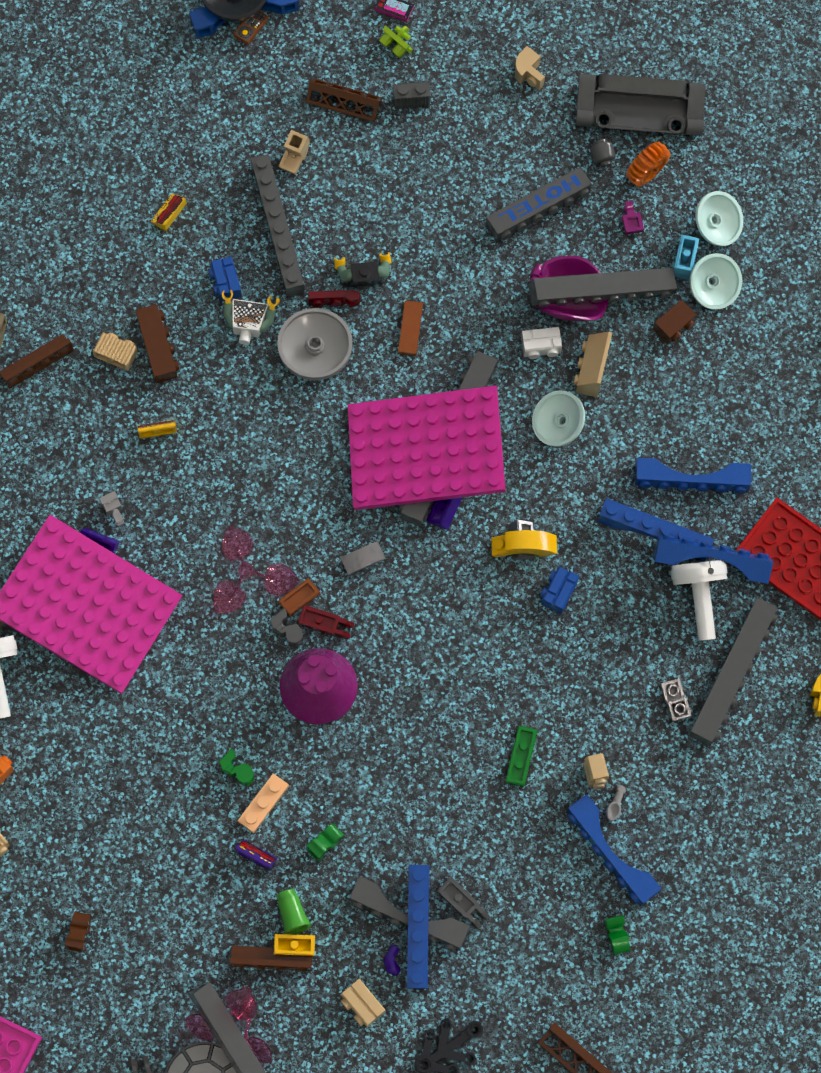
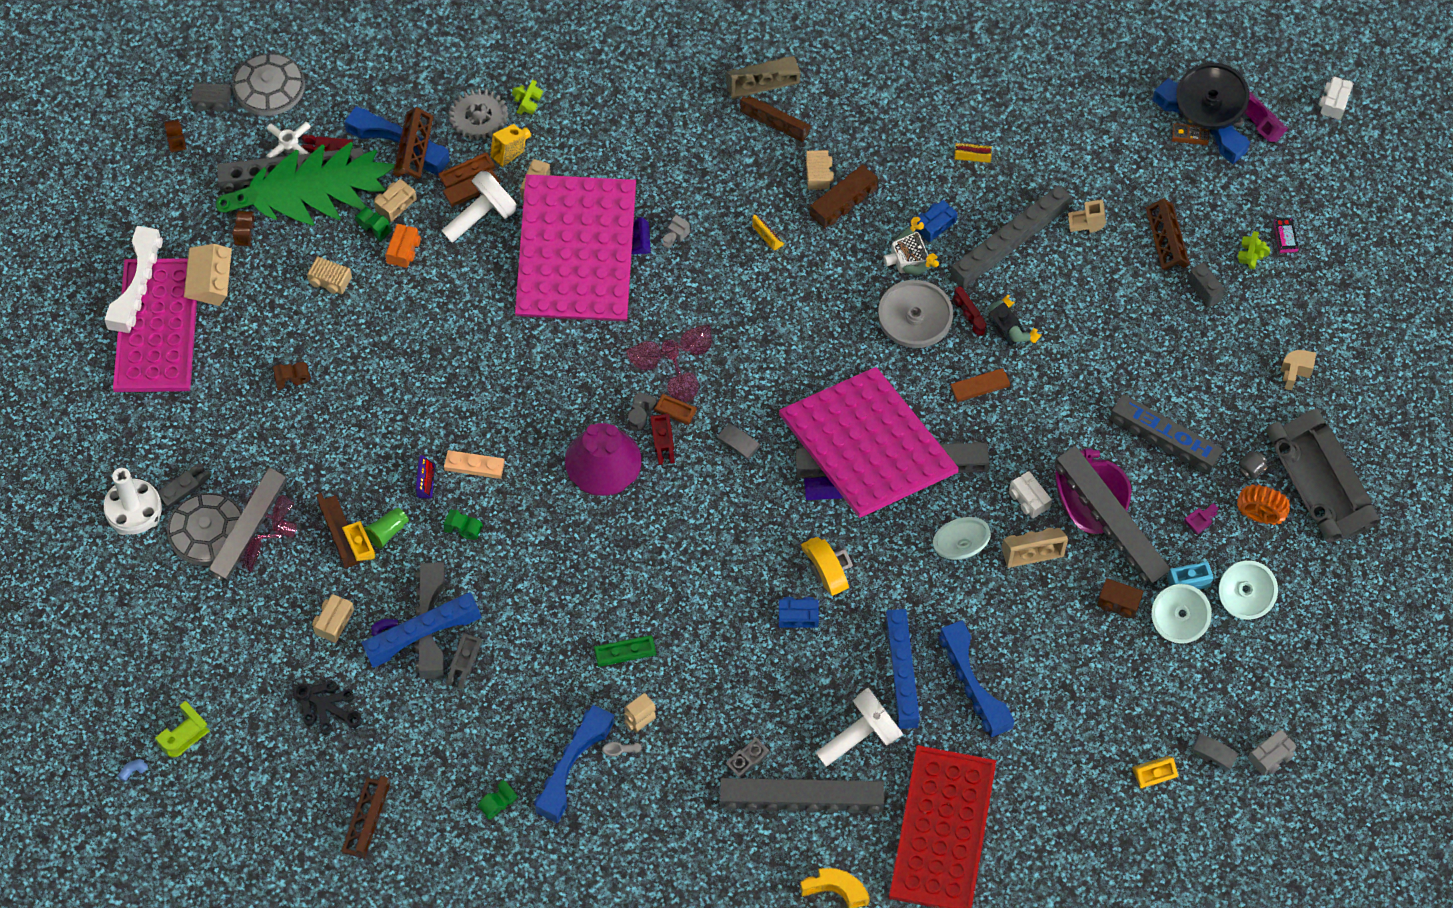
camera: 65 degrees right, 10 degrees down
green leg [219,748,254,786] -> none
blue arch [653,534,773,584] -> none

